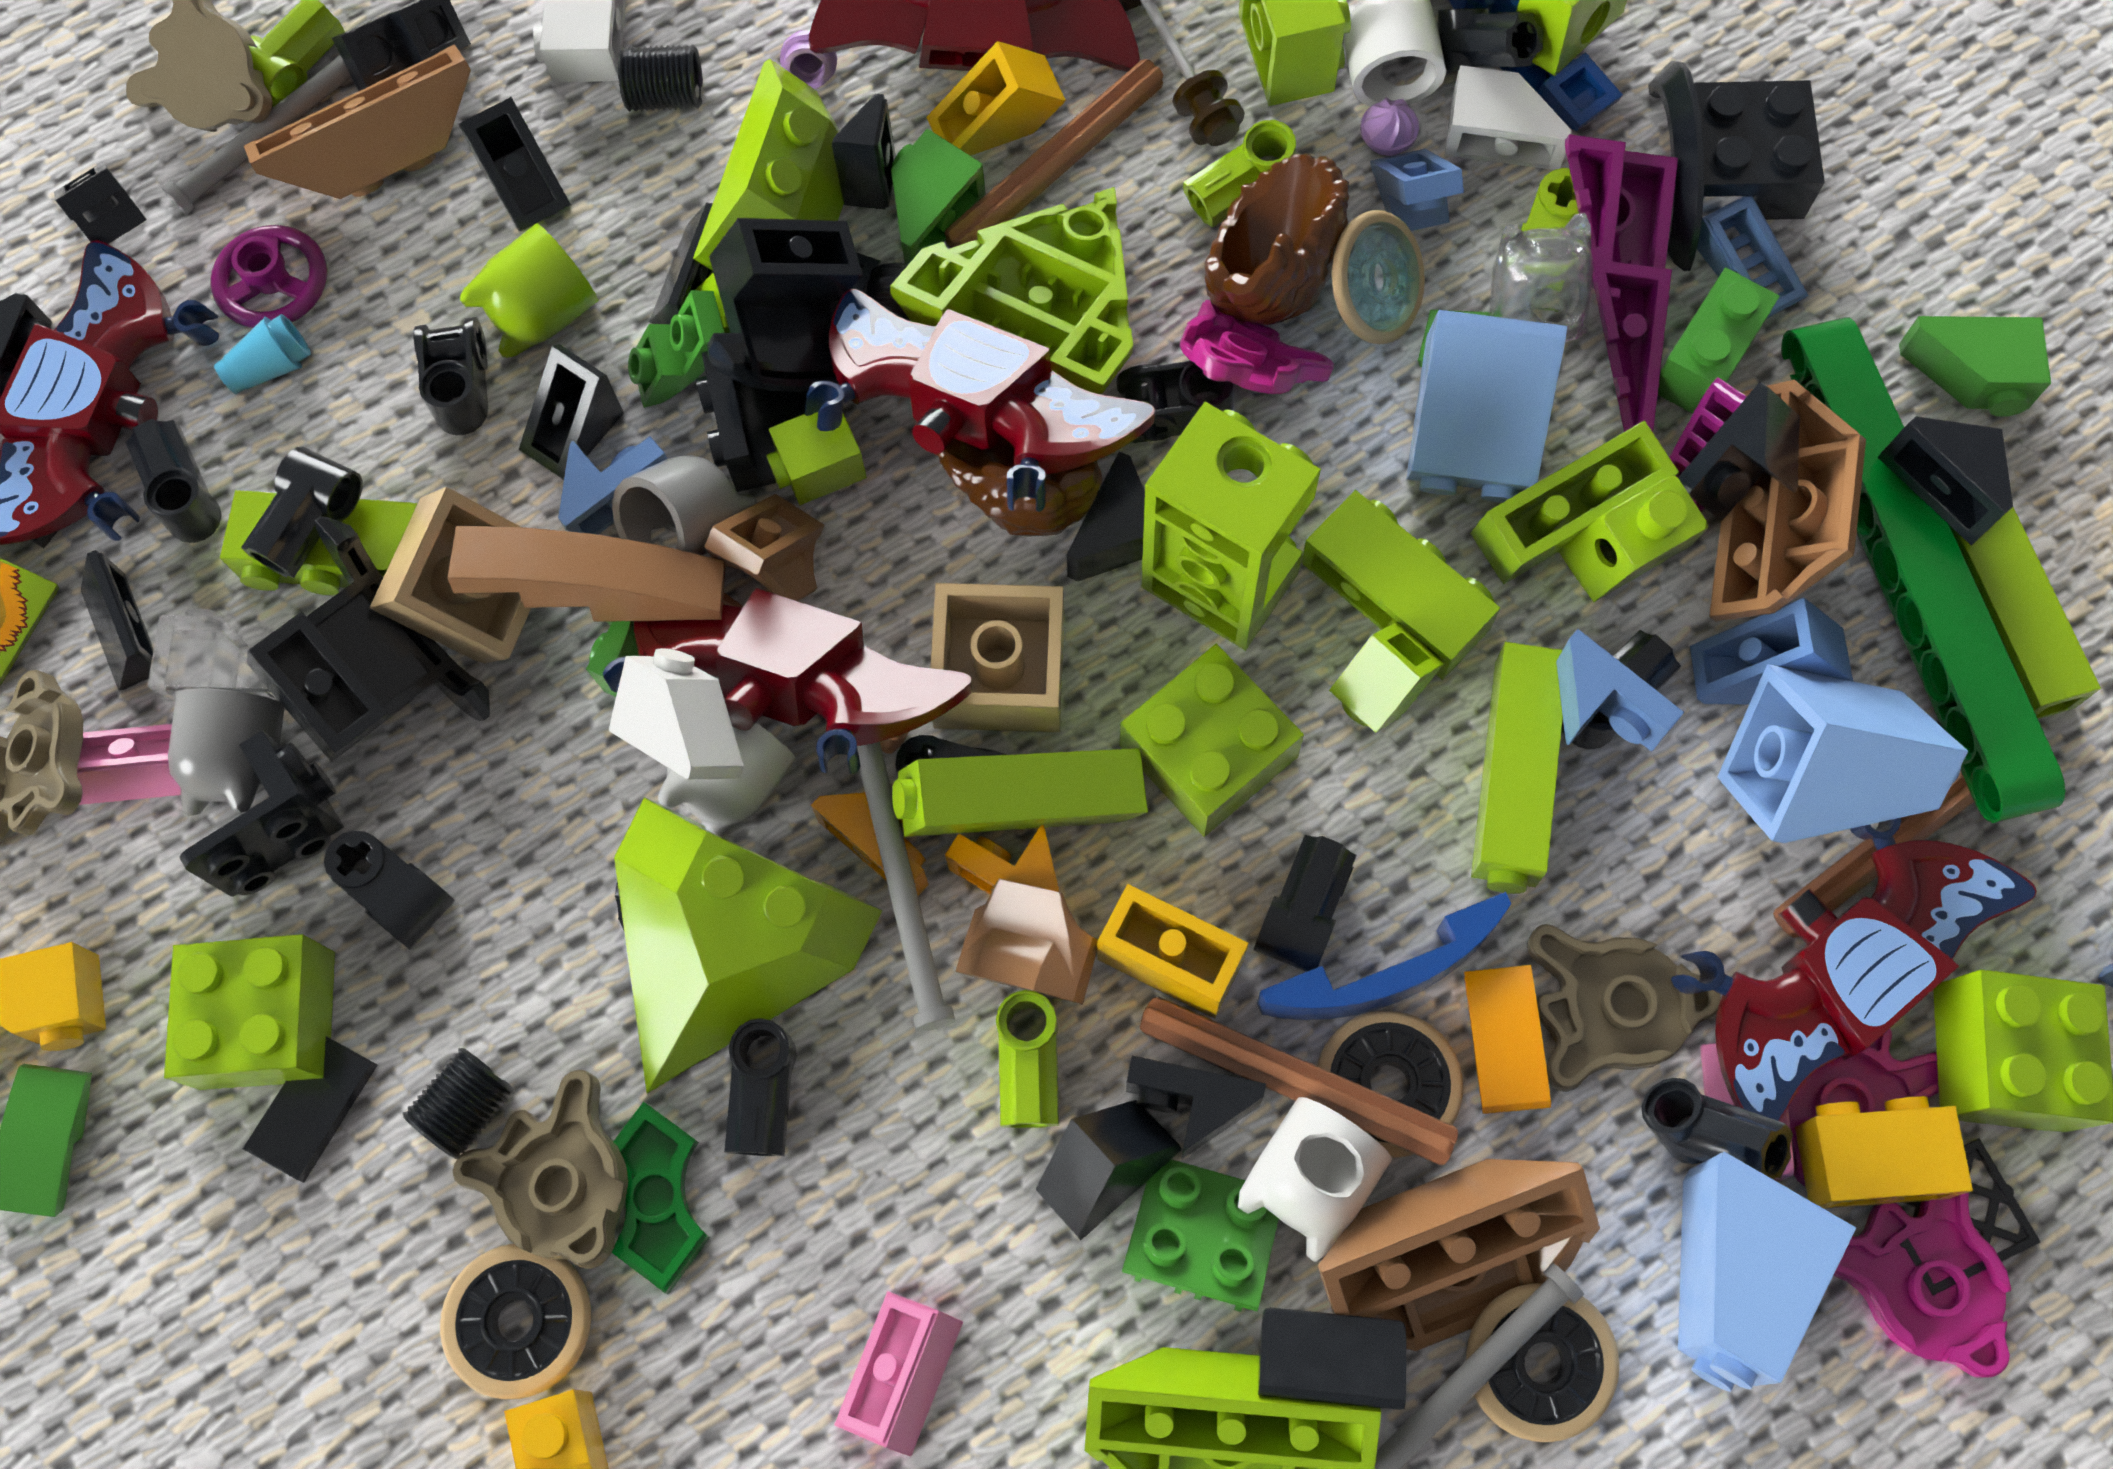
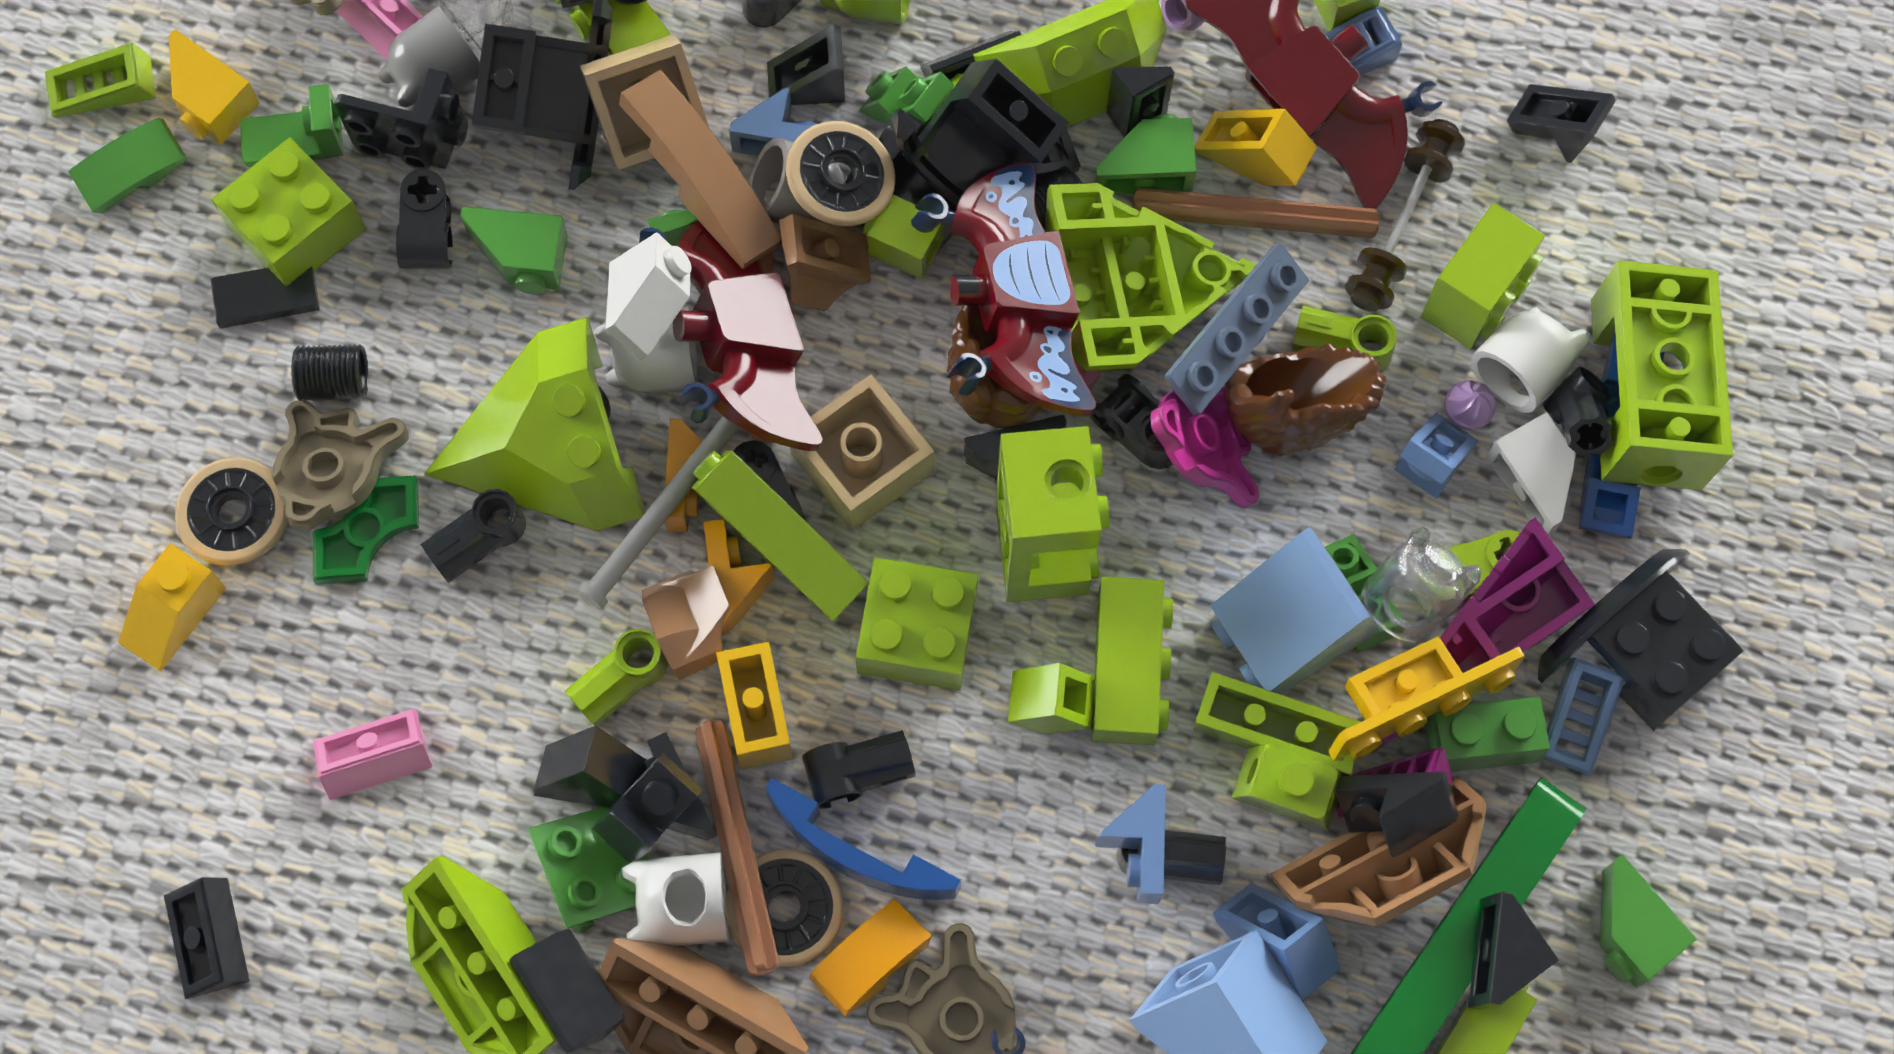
camera: 45 degrees right, 0 degrees up
clear light blue wheel [1332,210,1425,344] -> none
lime brick [1471,642,1563,894] -> none
none -> bright green bracket [240,84,344,167]
none -> bright green slope [461,206,568,294]
none -> black slope [591,753,703,863]
none -> wheel [786,121,895,226]
none -> sand blue bracket [1165,244,1309,415]
none -> yellow bracket [1328,636,1525,761]

